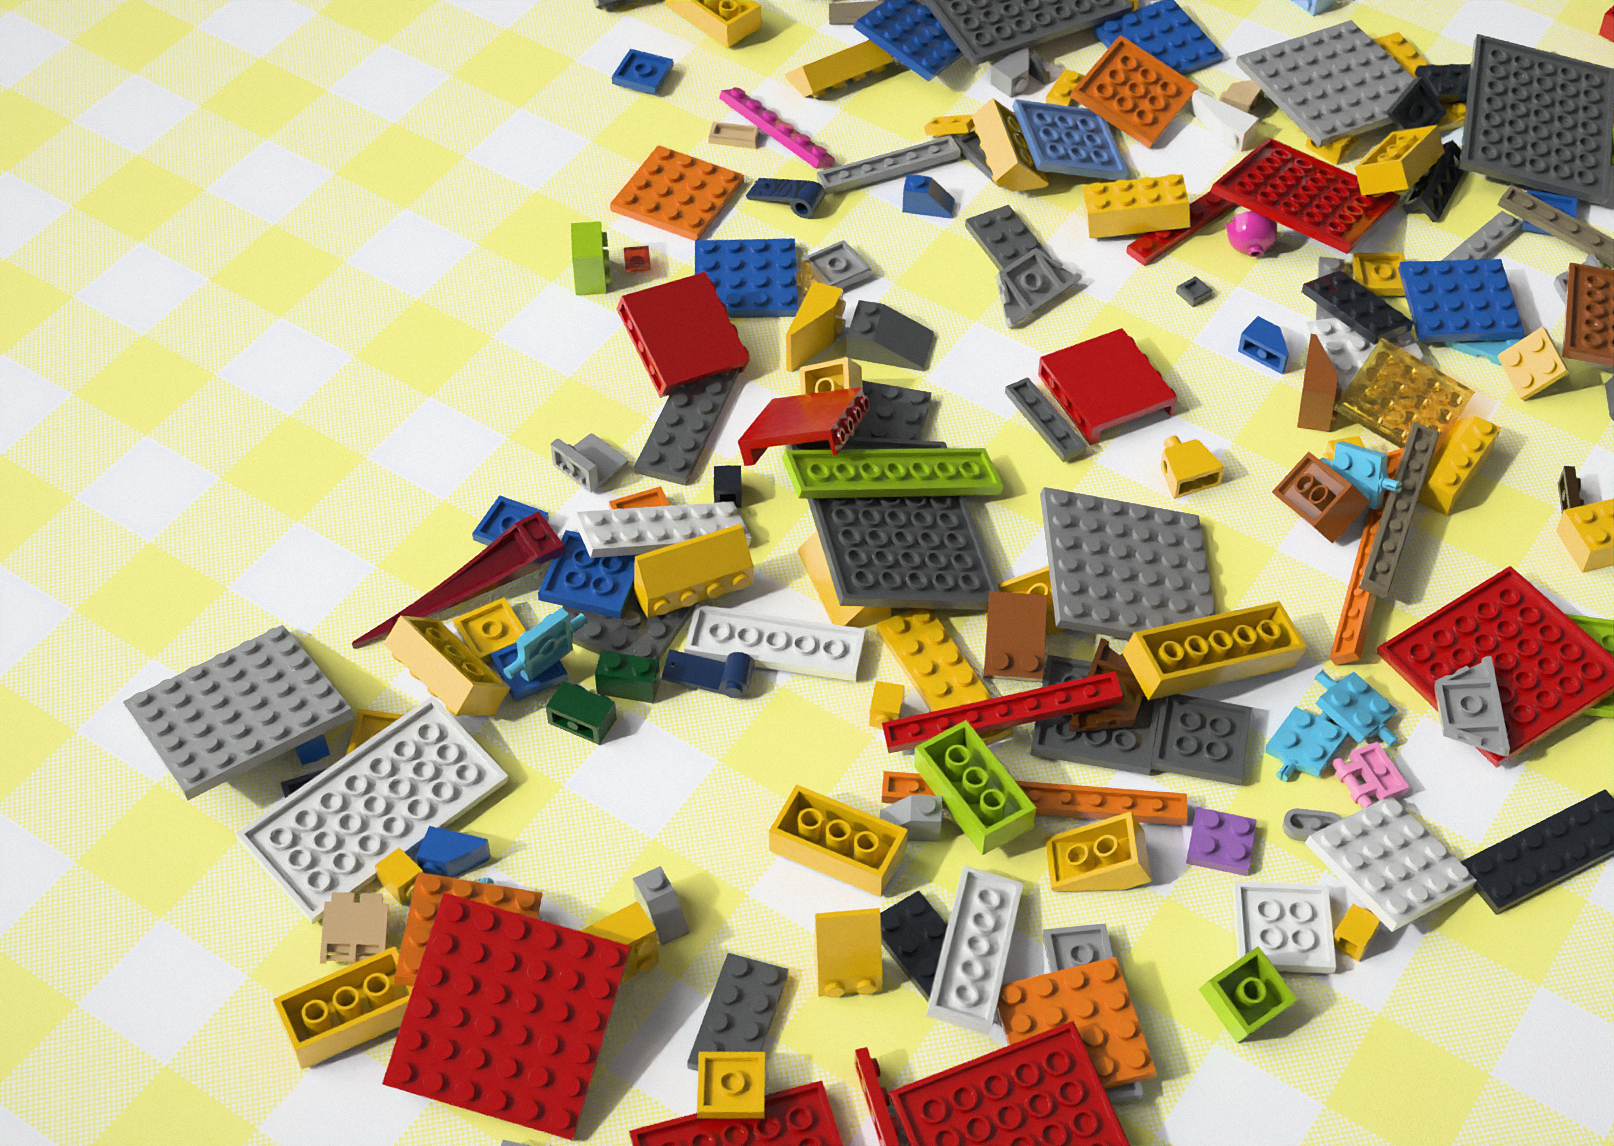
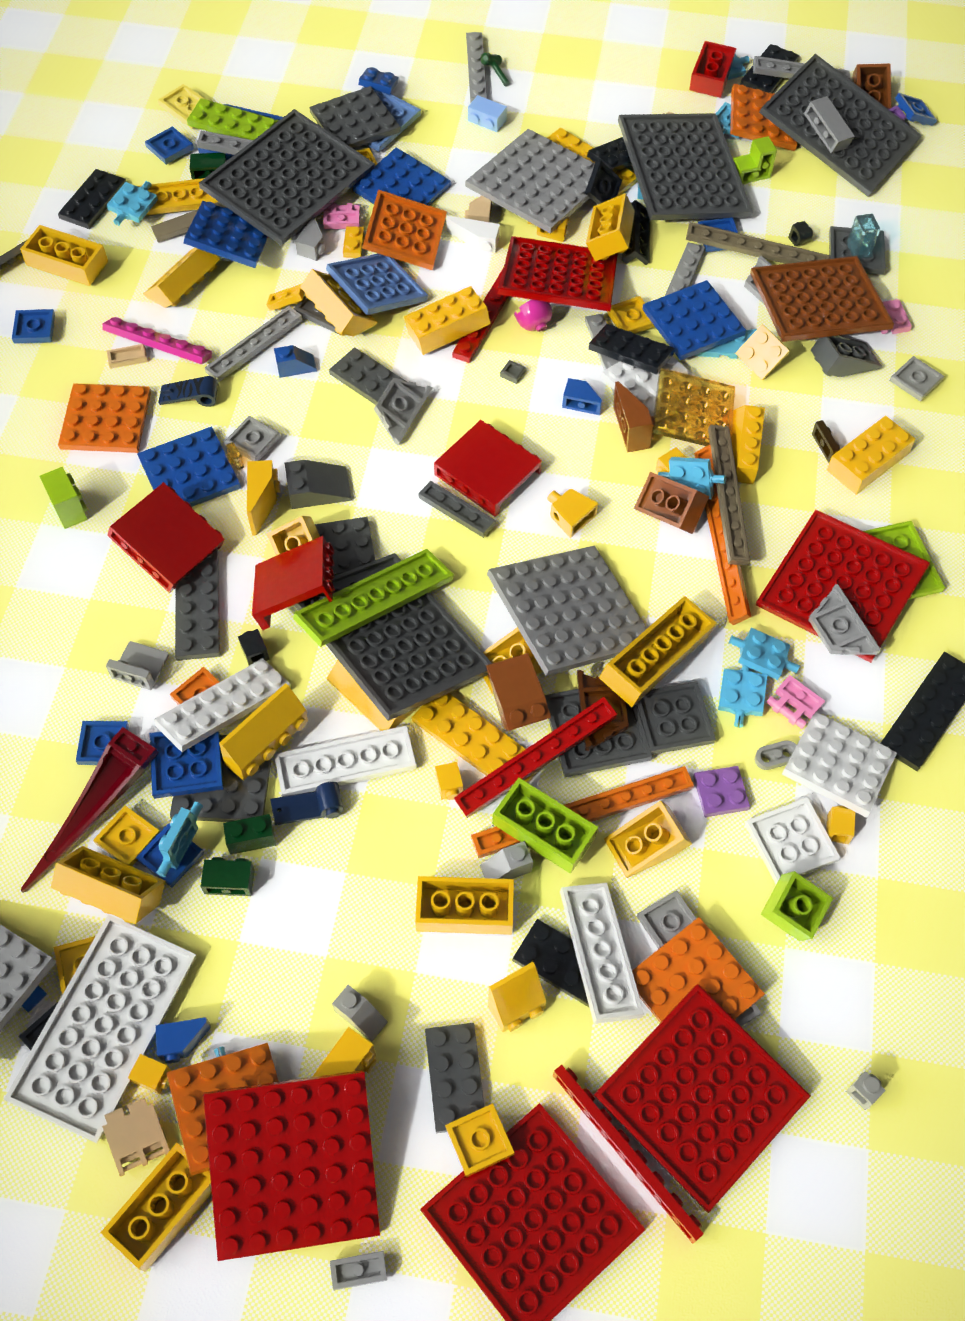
camera: 25 degrees left, 10 degrees up
clear red plate [623,246,651,272] -> none
dark grey tile [1028,52,1050,85] -> none
none -> bright pink plate [323,203,360,229]

